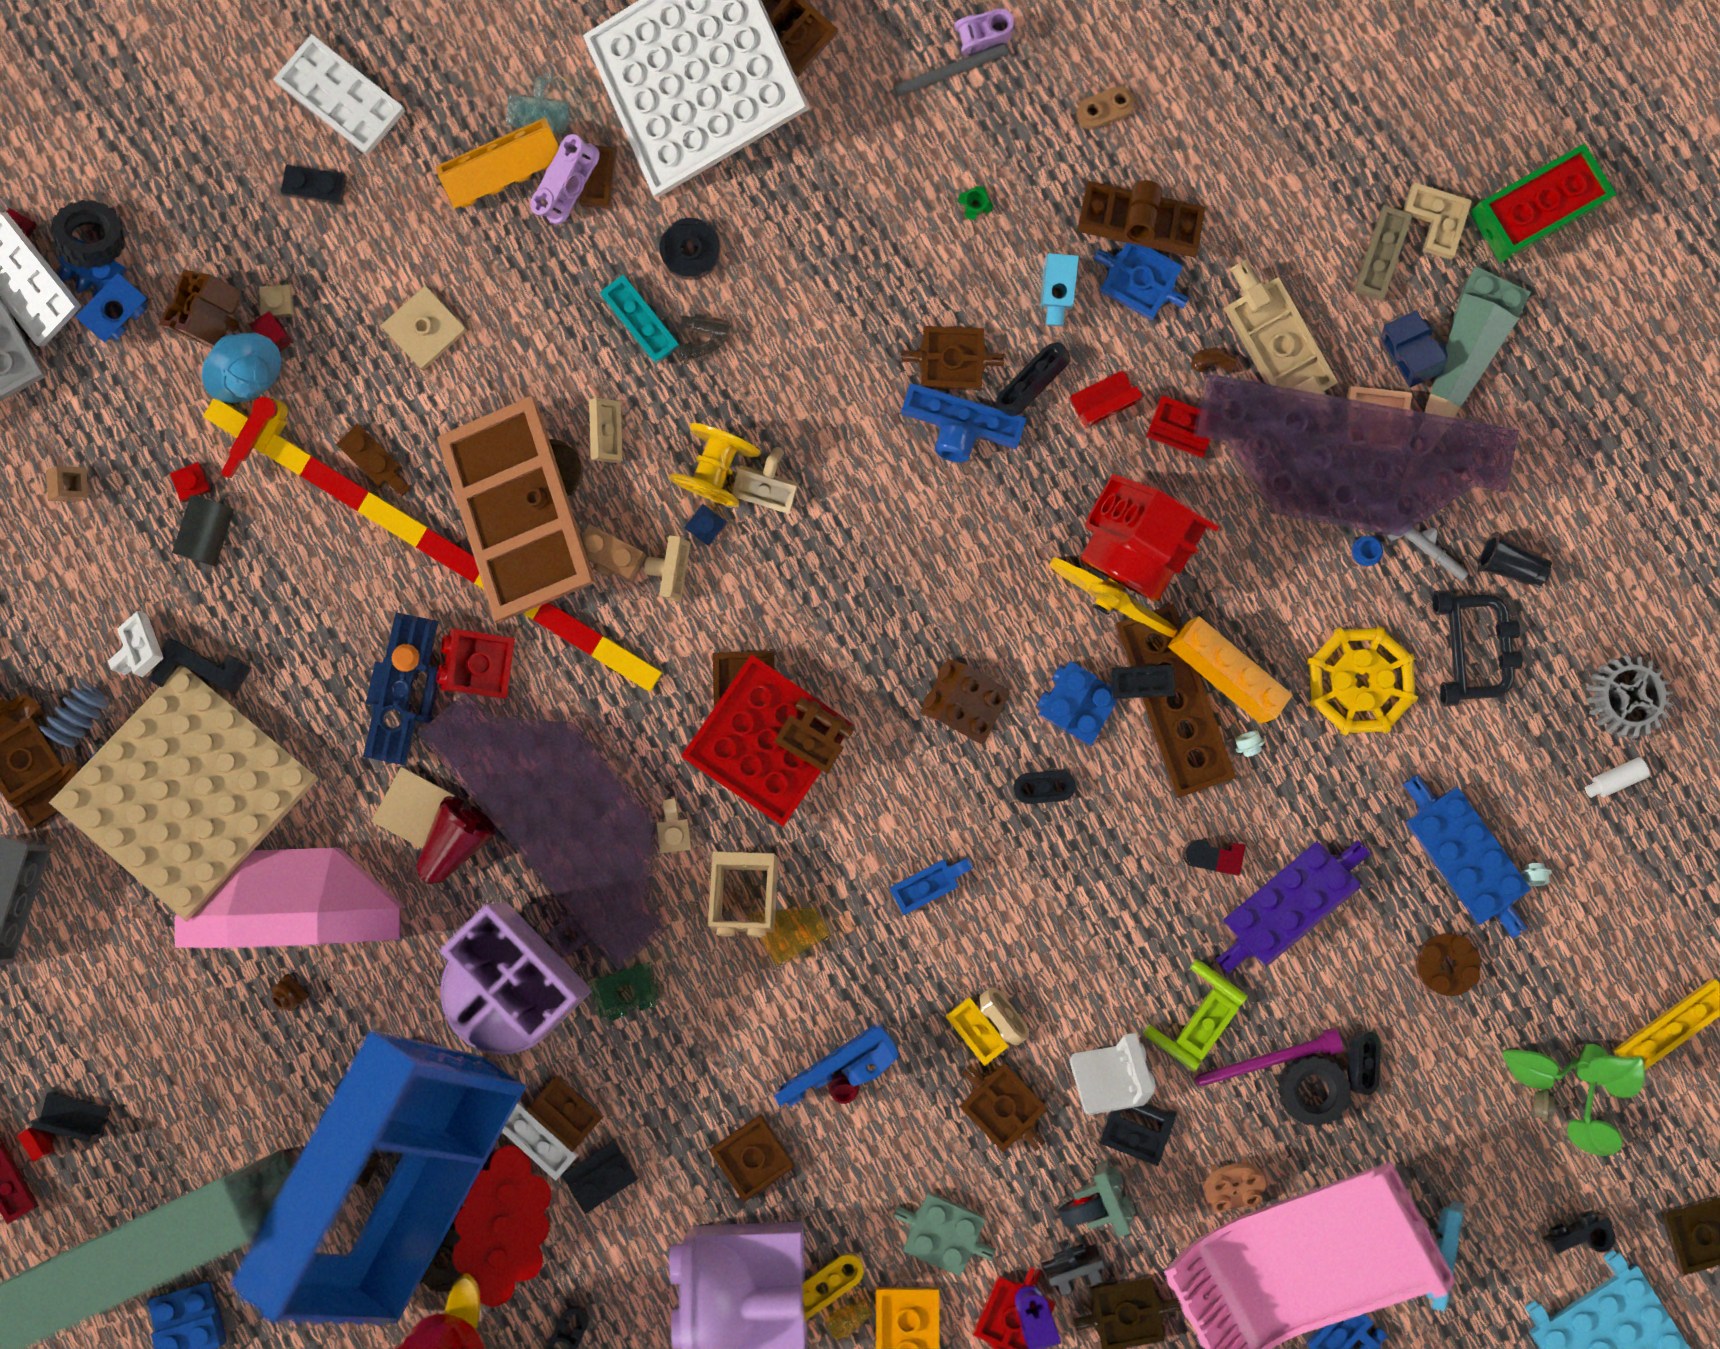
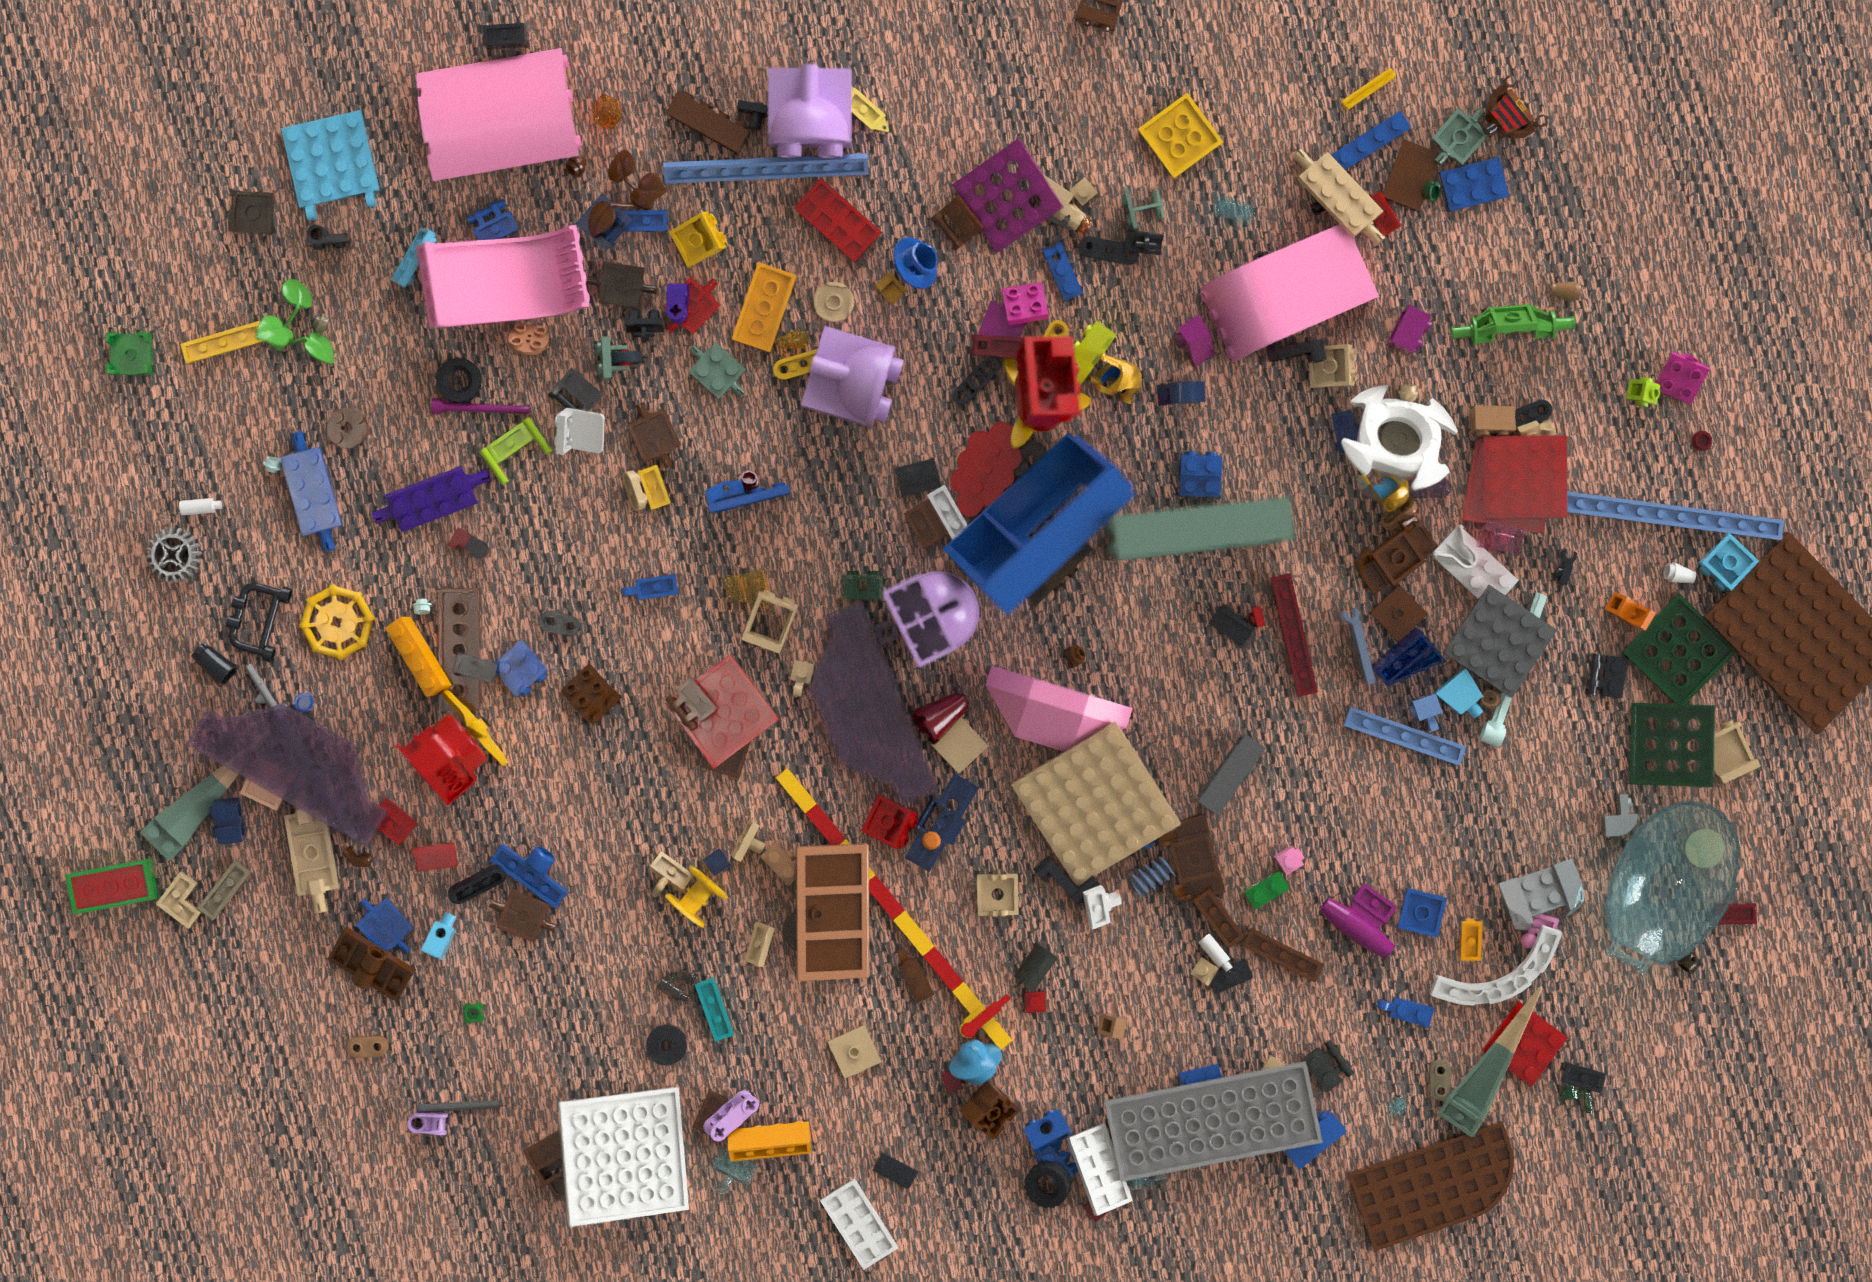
camera: 165 degrees left, 5 degrees up
tan plate [259,284,294,318] -> none
reddish brown plate [709,1113,796,1202] -> none
black plate [1348,1031,1381,1095] -> none
none -> tan piece [977,873,1019,916]

